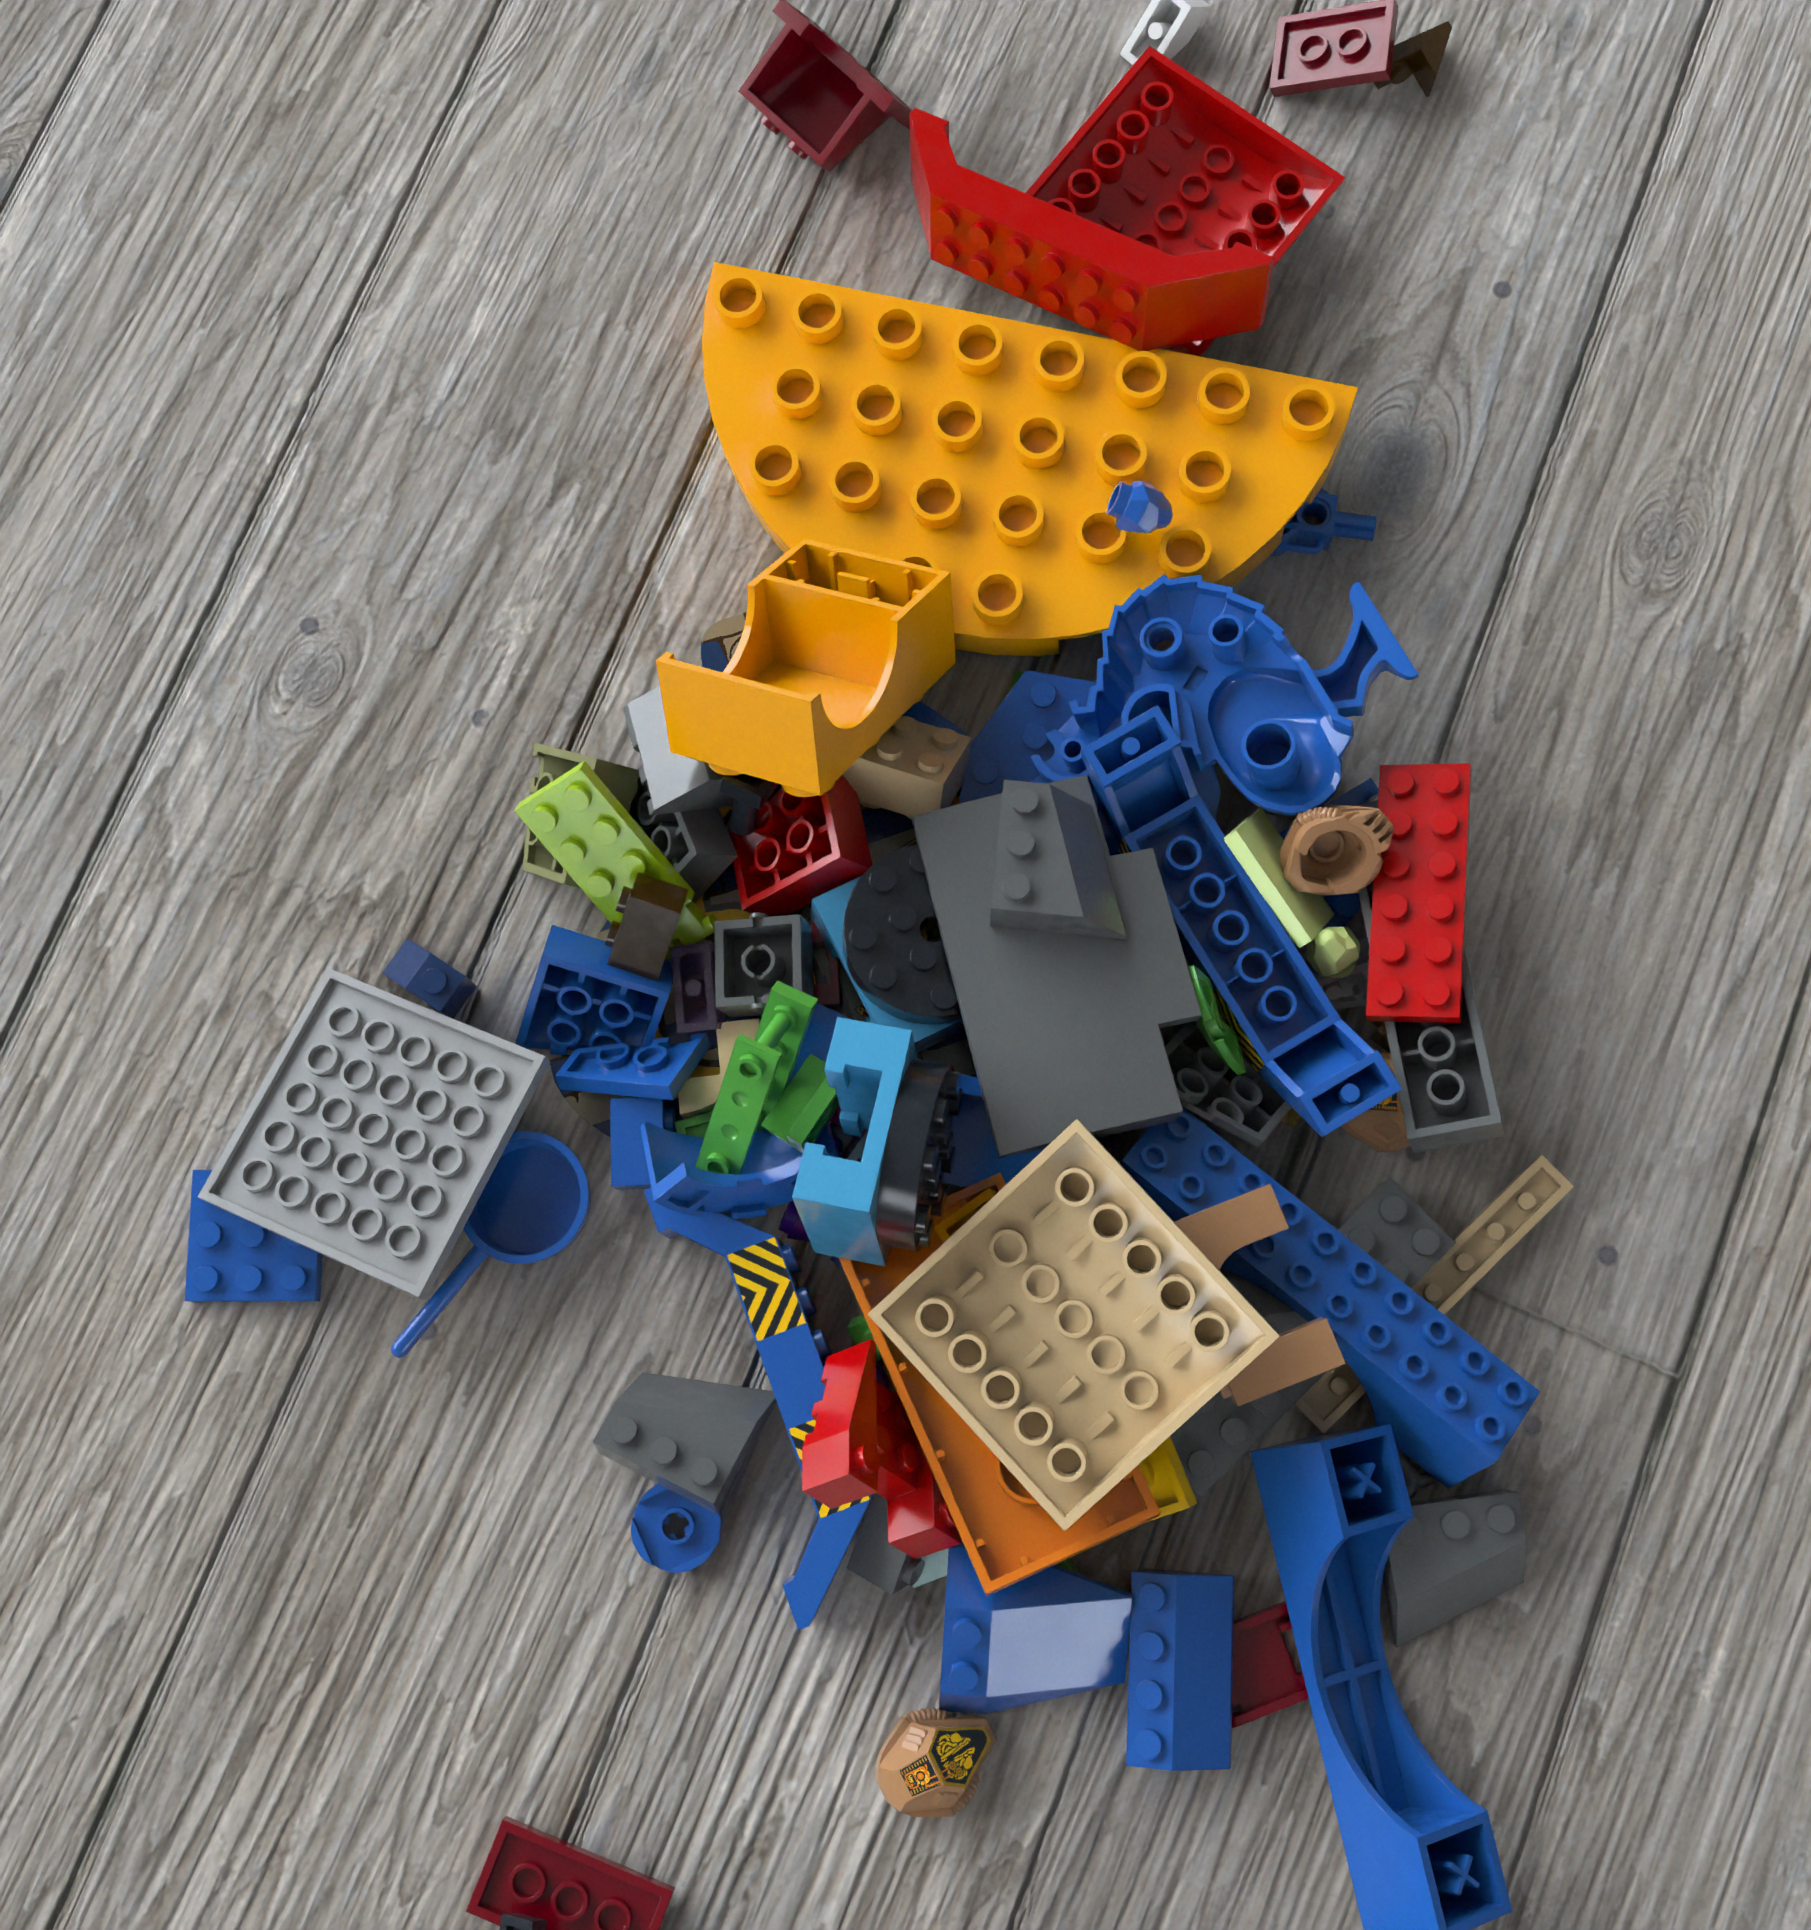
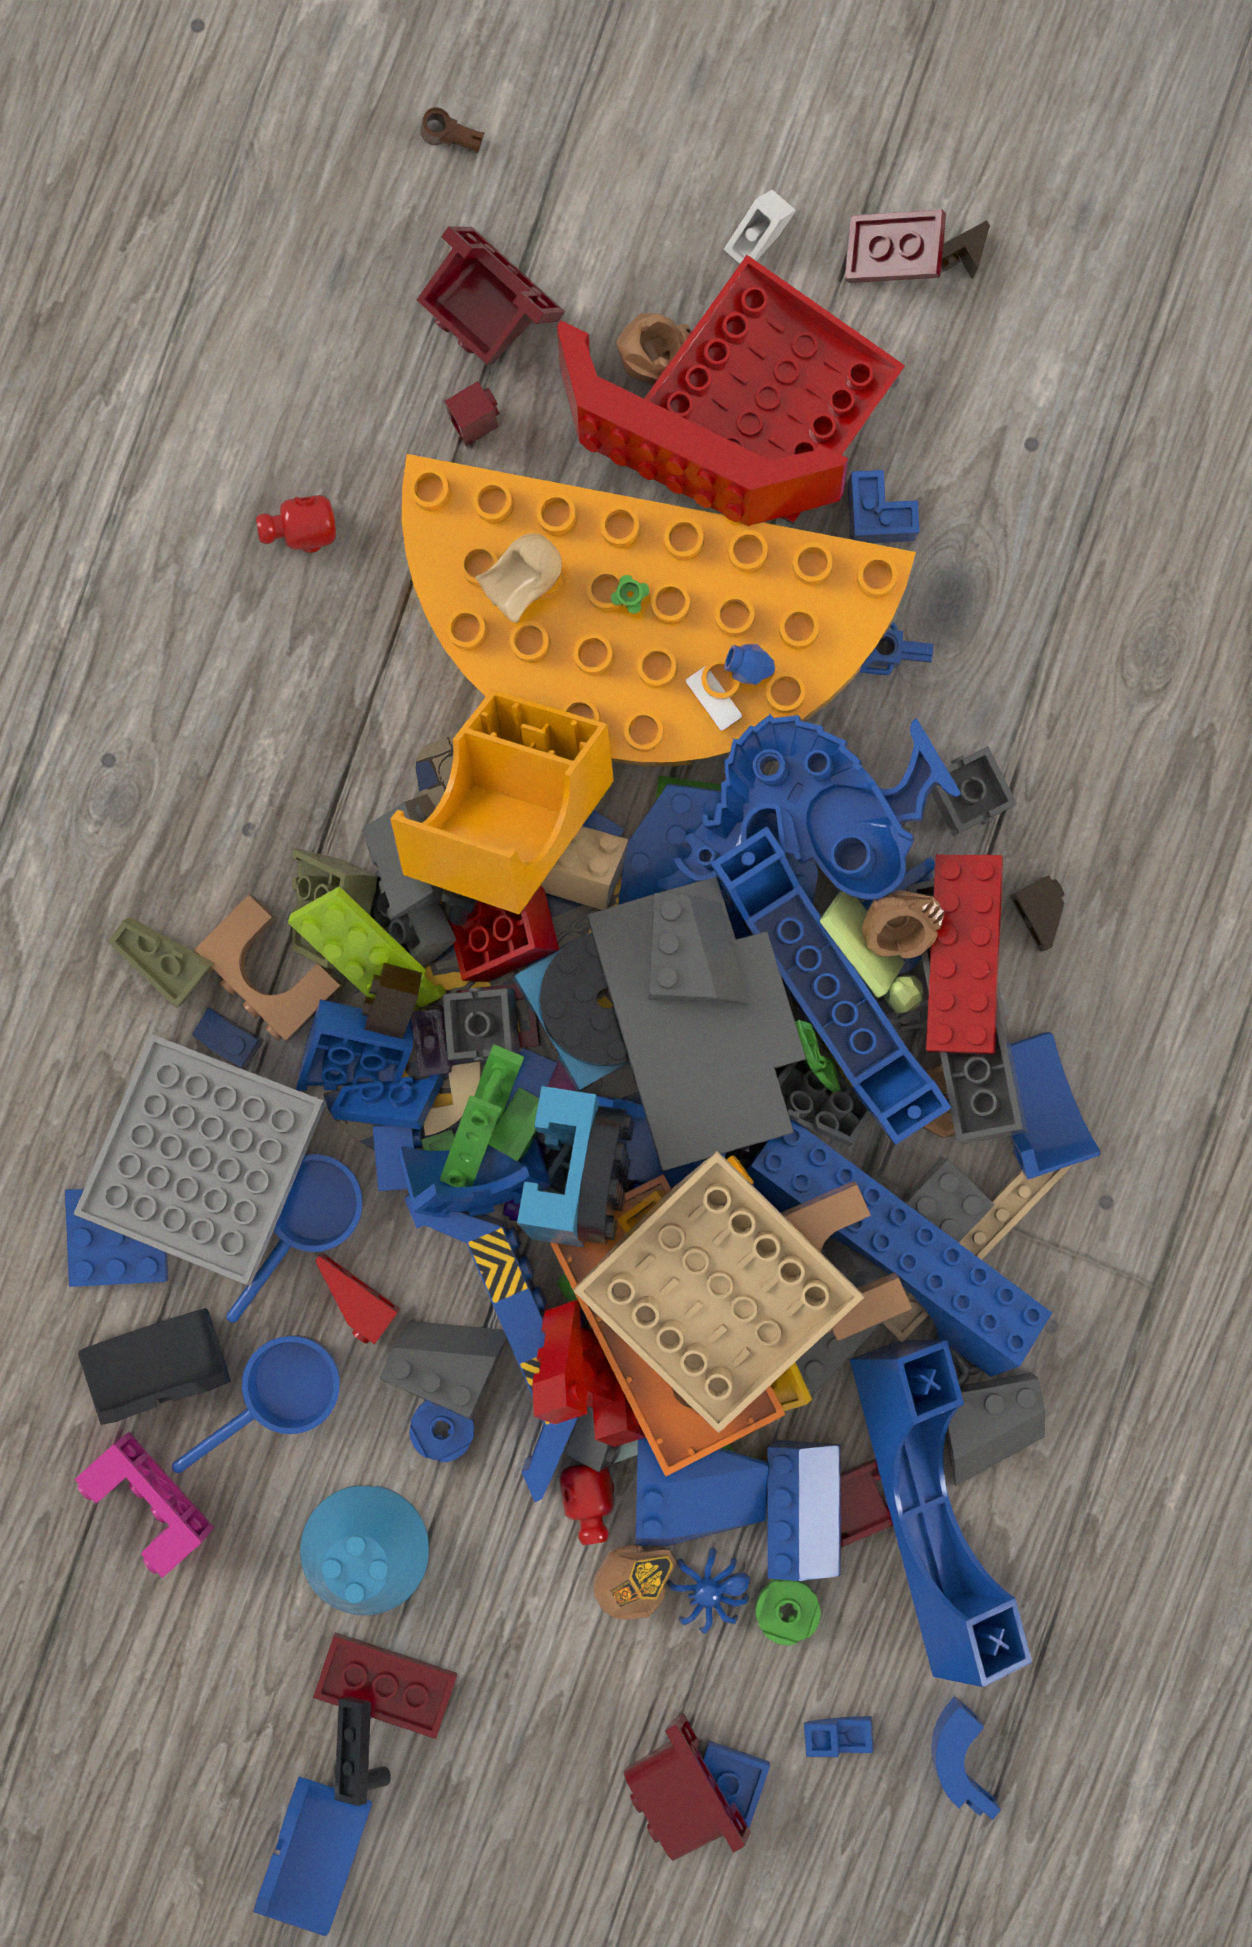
camera: 10 degrees left, 10 degrees up
none -> dark pink plate [74,1432,214,1578]
none -> black panel [78,1308,231,1425]
none -> olive wing [107,917,215,1008]
none -> blue piece [172,1335,340,1473]
none -> medium nougat arch [194,895,344,1041]
none -> red piece [256,495,336,553]
none -> dark azure cone [300,1485,429,1616]
none -> red slope [315,1252,401,1345]
none -> dark red piece [444,381,500,446]
none -> tan piece [476,533,562,623]
none -> red piece [559,1465,614,1545]
none -> bright green plate [611,575,650,614]
none -> medium nougat helmet [616,313,691,384]
none -> blue animal [666,1548,750,1634]
none -> white sticker [686,666,742,731]
none -> bright green plate [755,1579,821,1646]
none -> blue panel [848,470,919,543]
none -> dark grey brick [931,746,1017,836]
none -> dark brown slope [1010,875,1065,952]
none -> blue panel [1011,1032,1101,1180]

